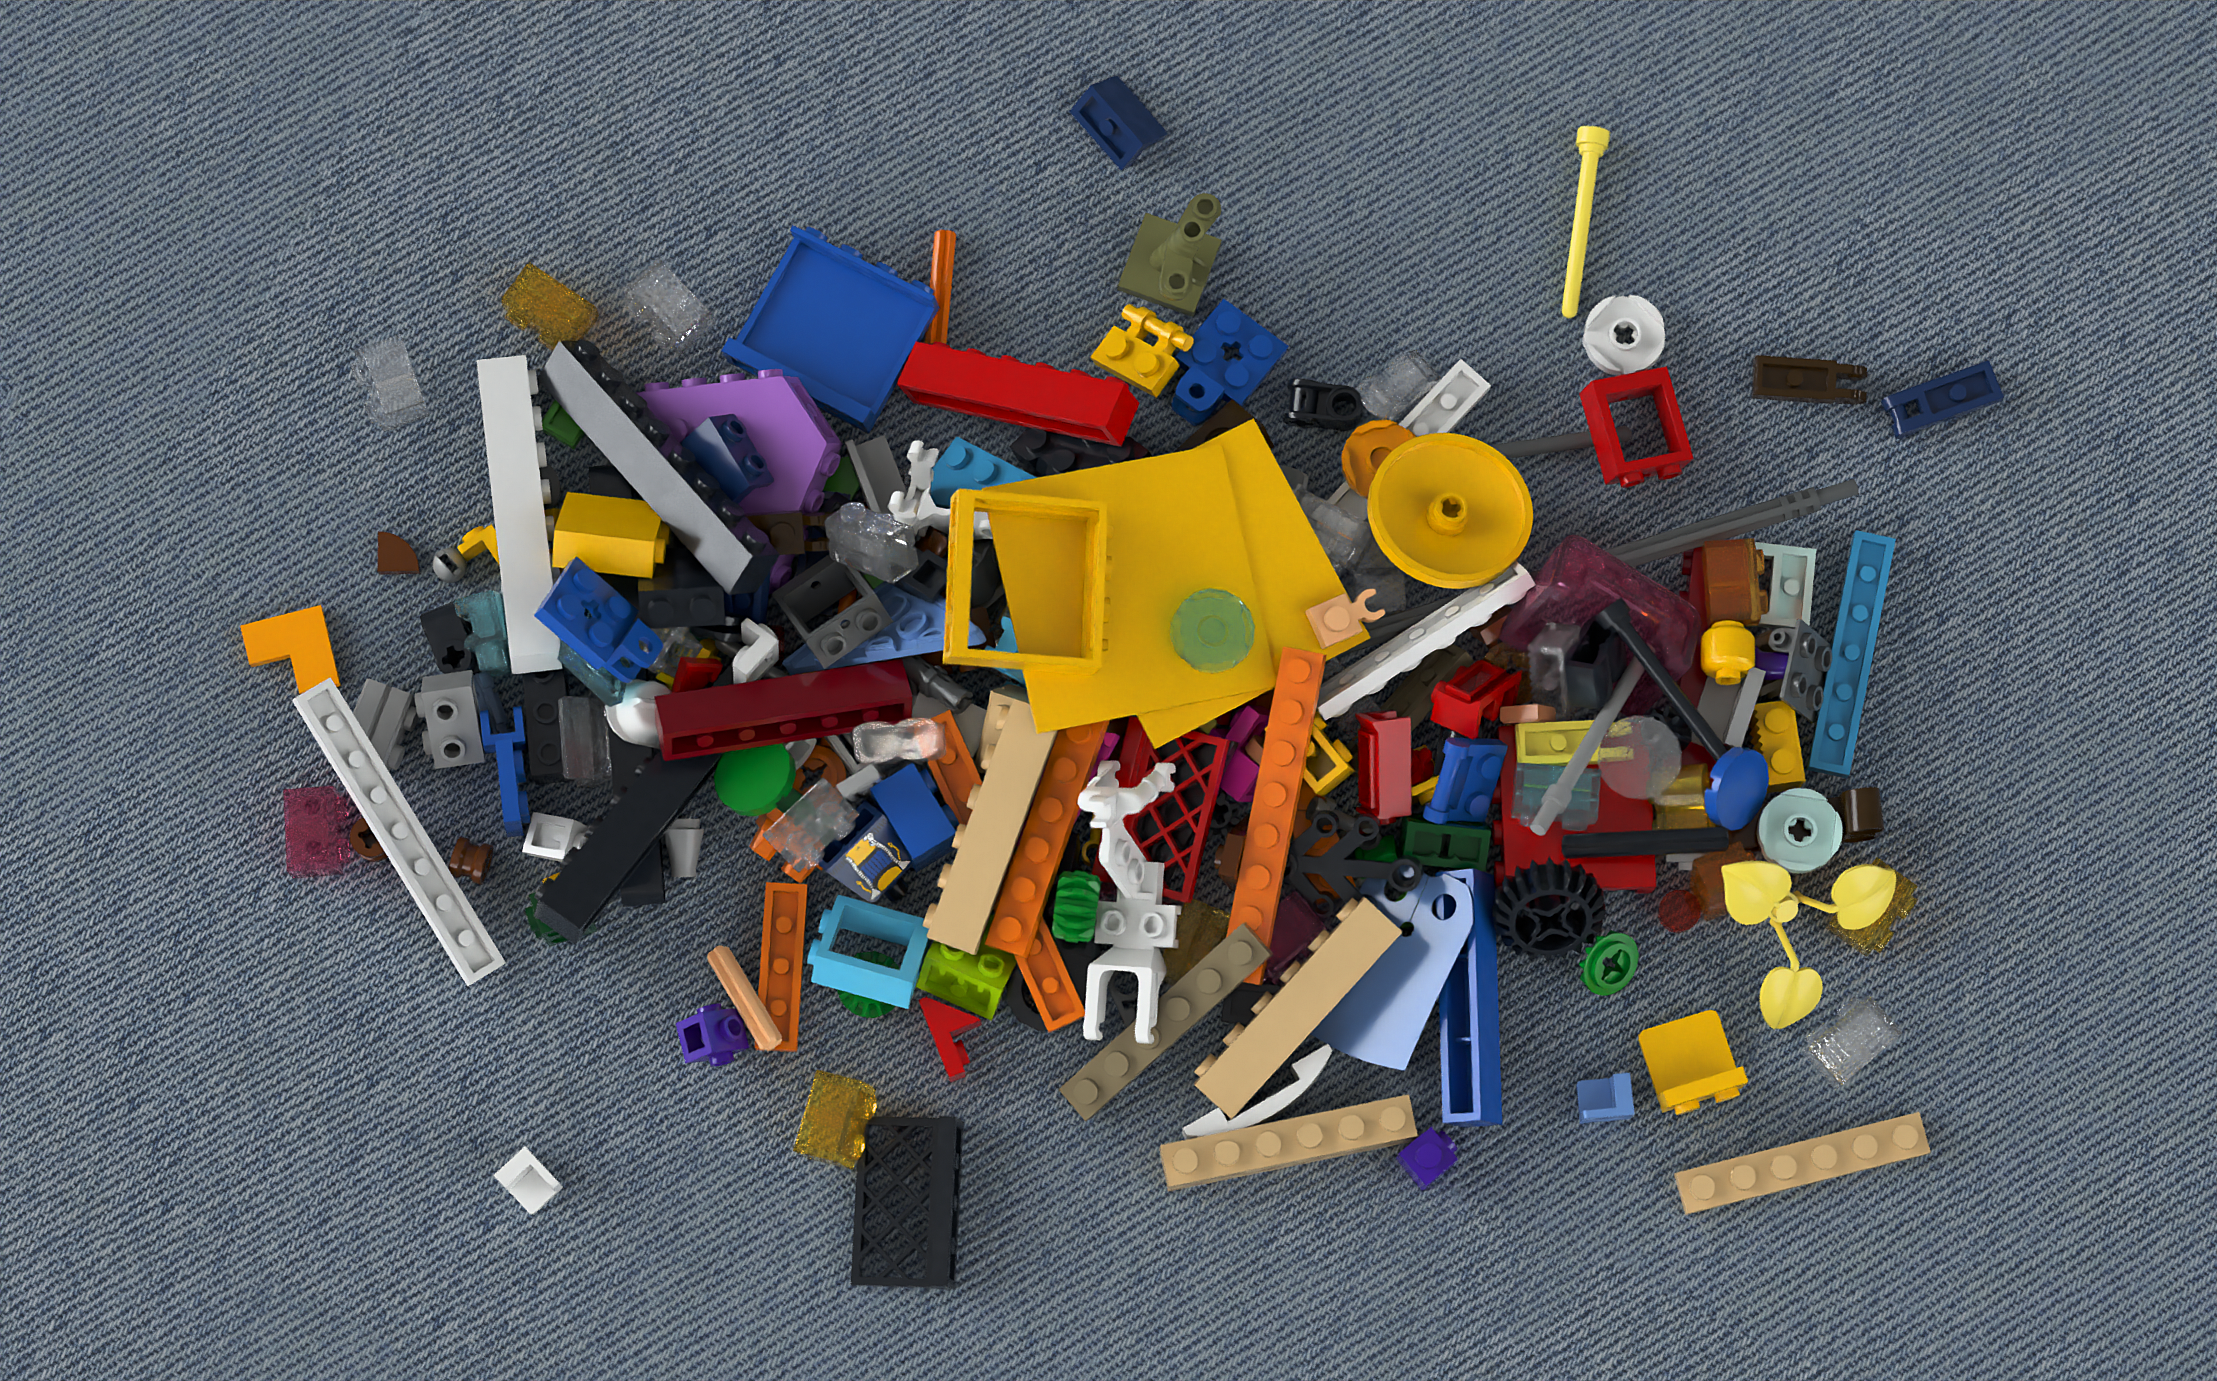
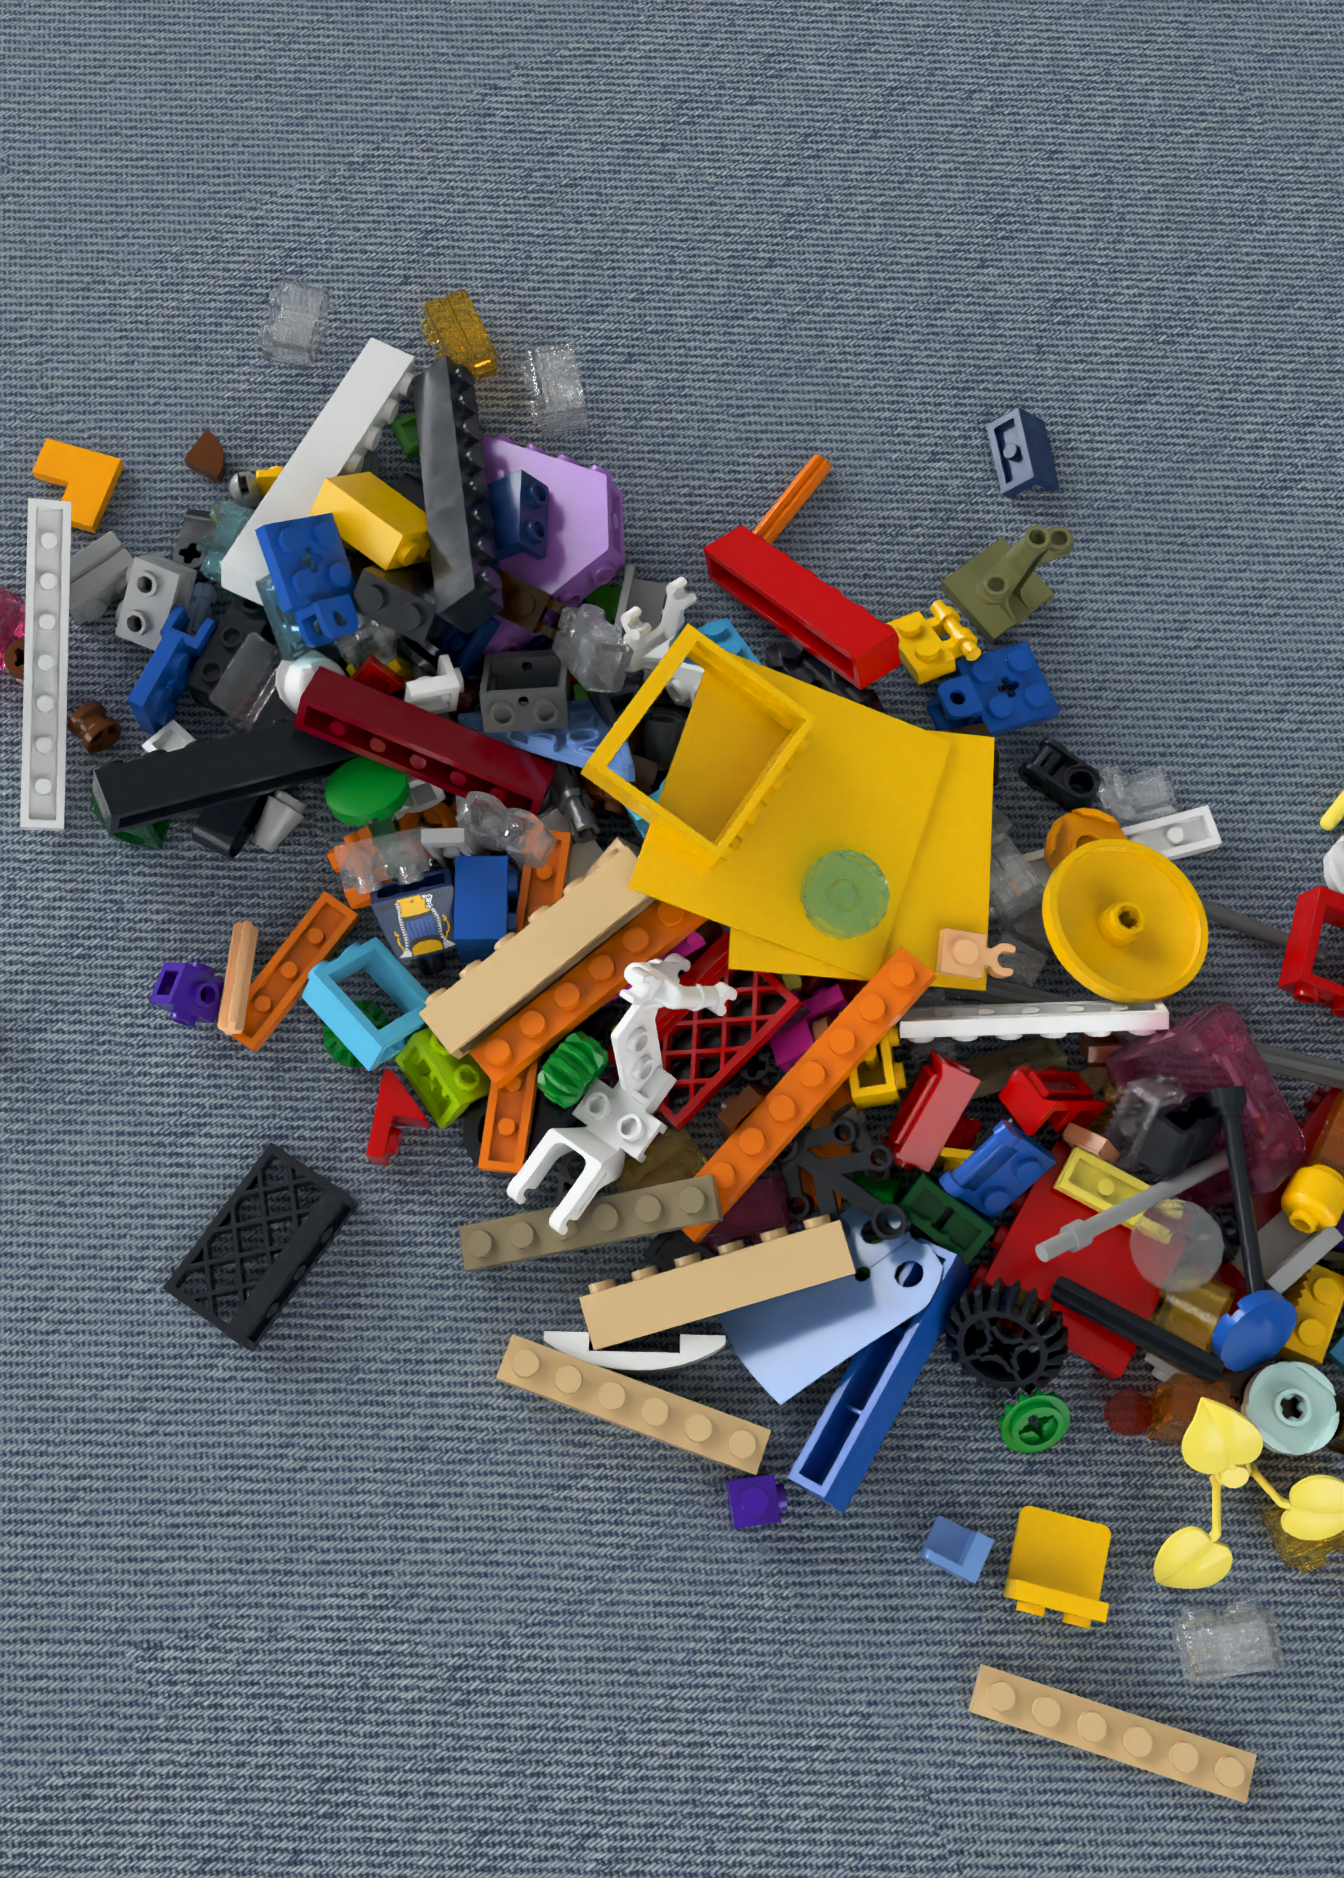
camera: 30 degrees right, 5 degrees down
blue panel [721,225,940,434] -> none
clear yellow brick [793,1070,876,1170] -> none
clear light blue brick [1511,762,1601,831] -> none

